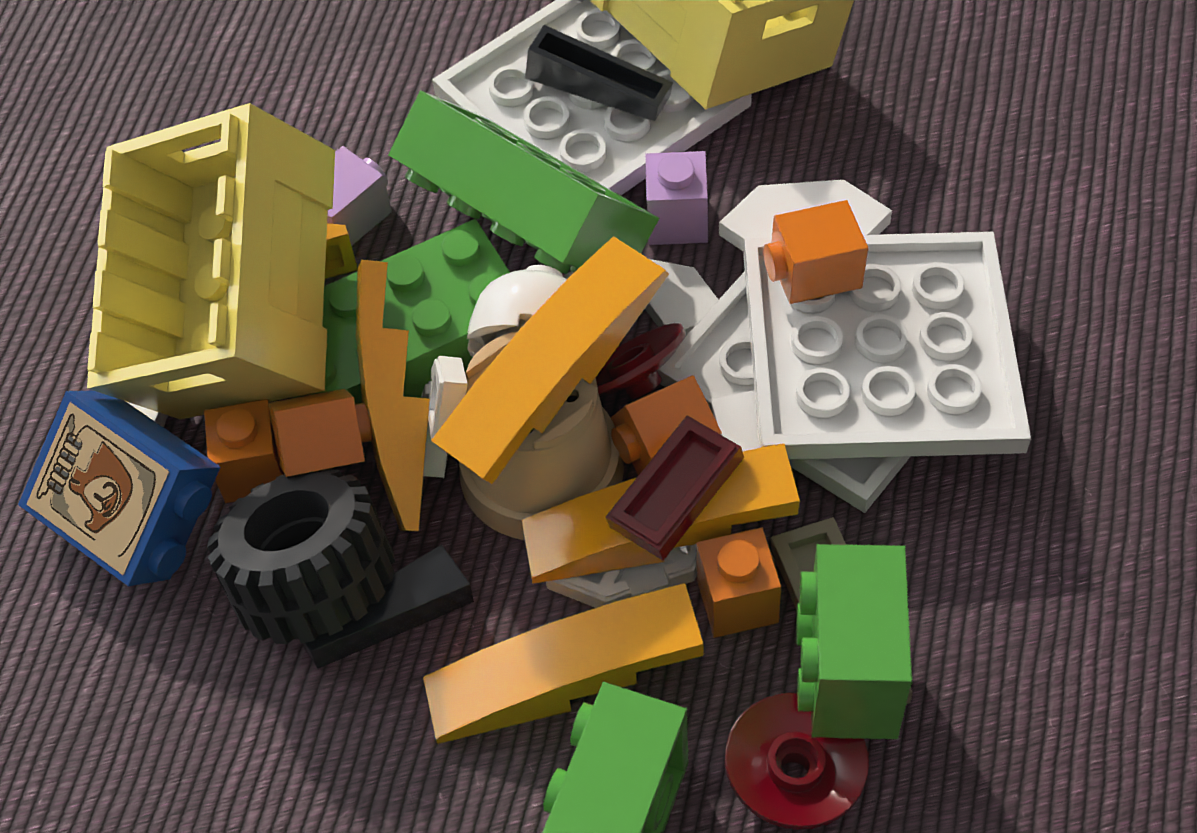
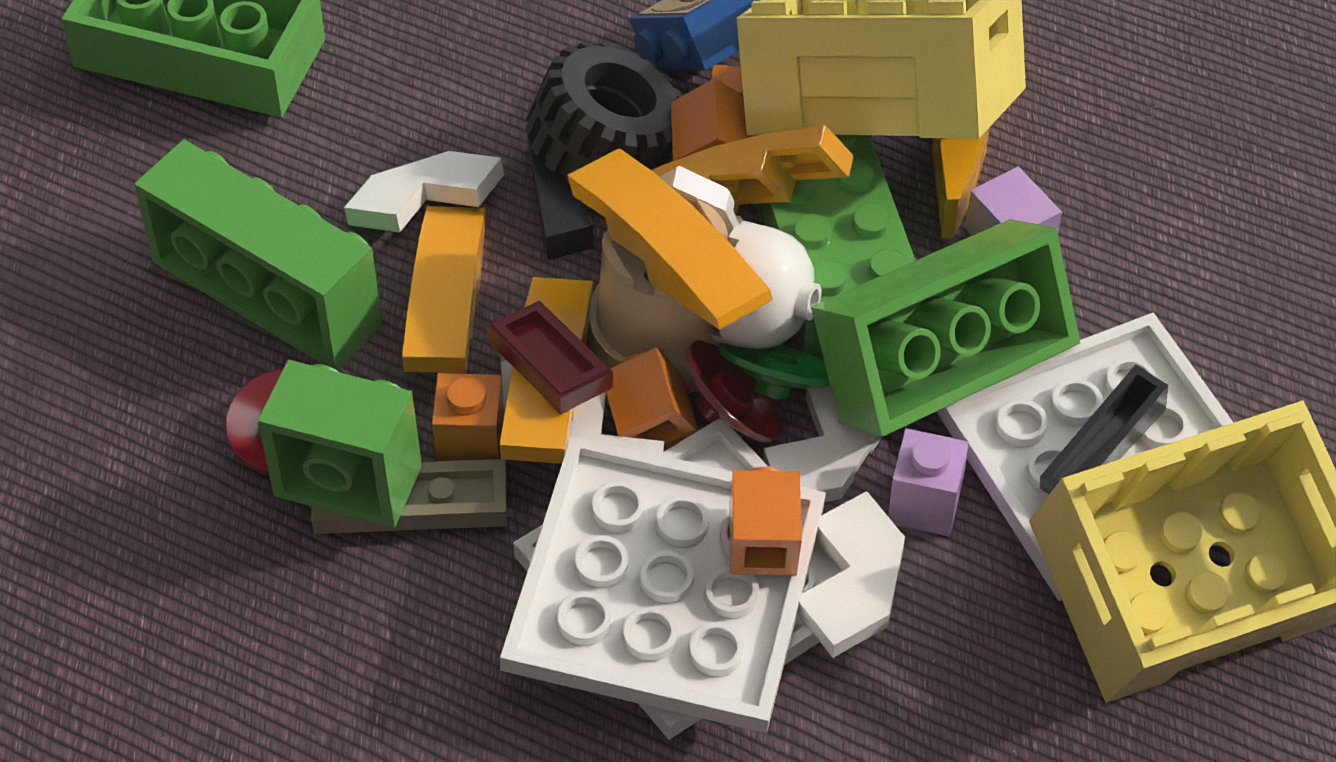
camera: 100 degrees right, 5 degrees down
none -> white tile [344,151,504,232]

